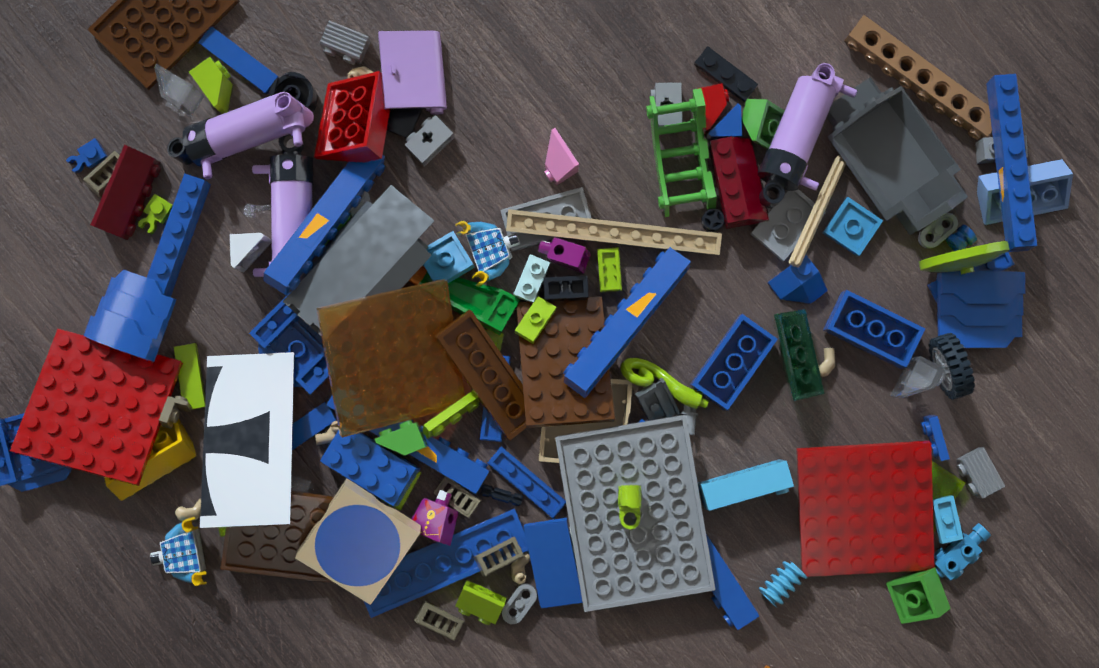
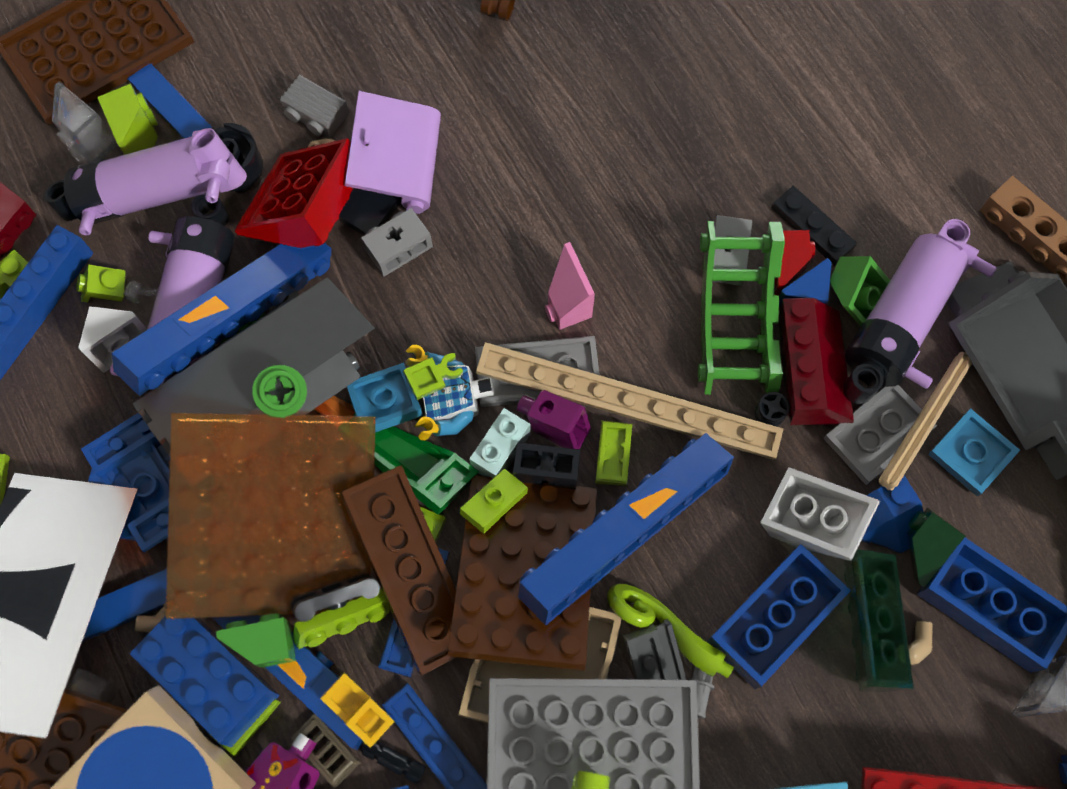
camera: 10 degrees right, 15 degrees down
none -> lime bracket [76,264,125,303]
none -> bright green gear [252,365,307,418]
none -> black plate [290,573,380,622]
none -> yellow slope [320,672,395,748]
none -> lime plate [403,353,463,400]
none -> white slope [761,467,880,561]
none -> dark green slope [907,508,966,588]

